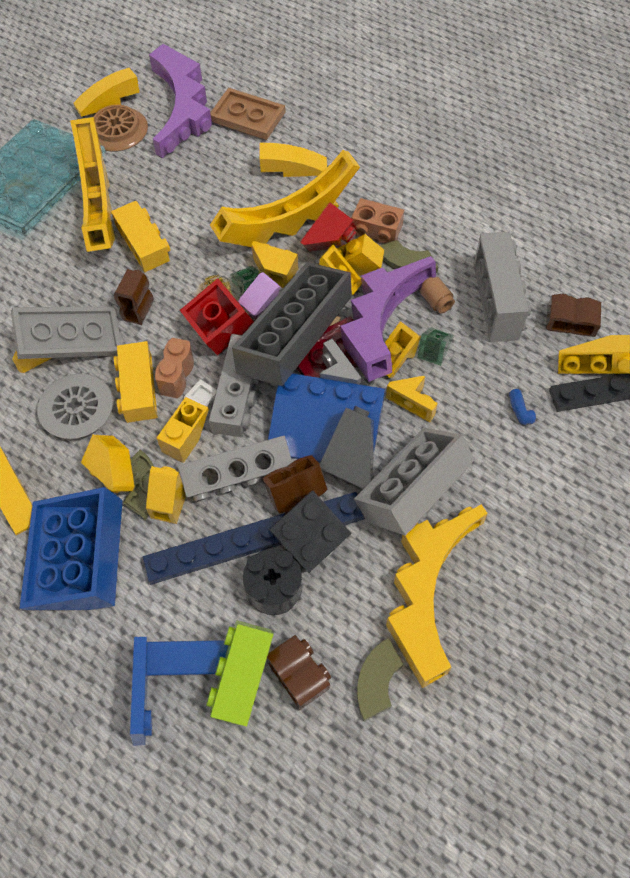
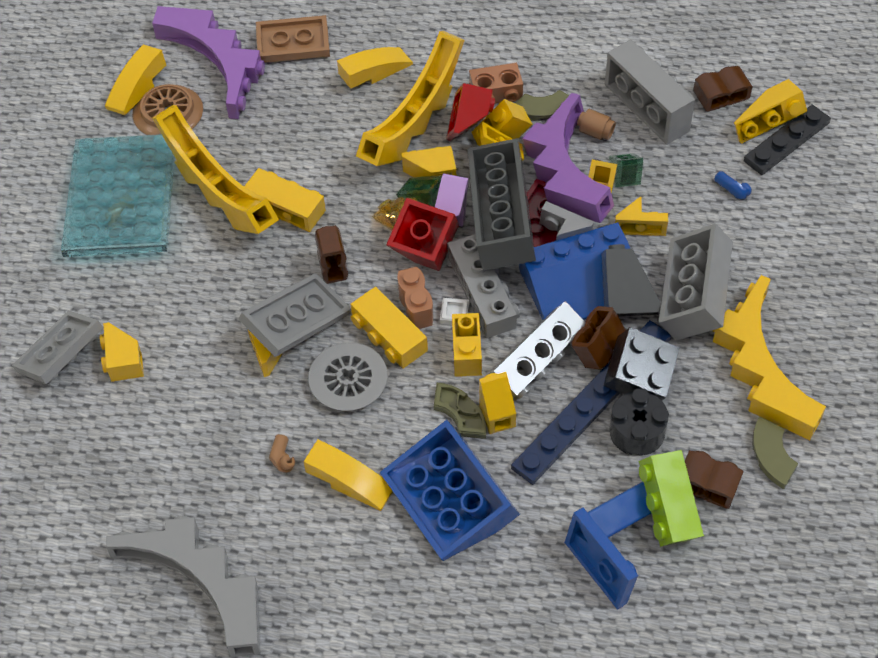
camera: 30 degrees left, 5 degrees down
yellow slope [81,434,135,493] -> none

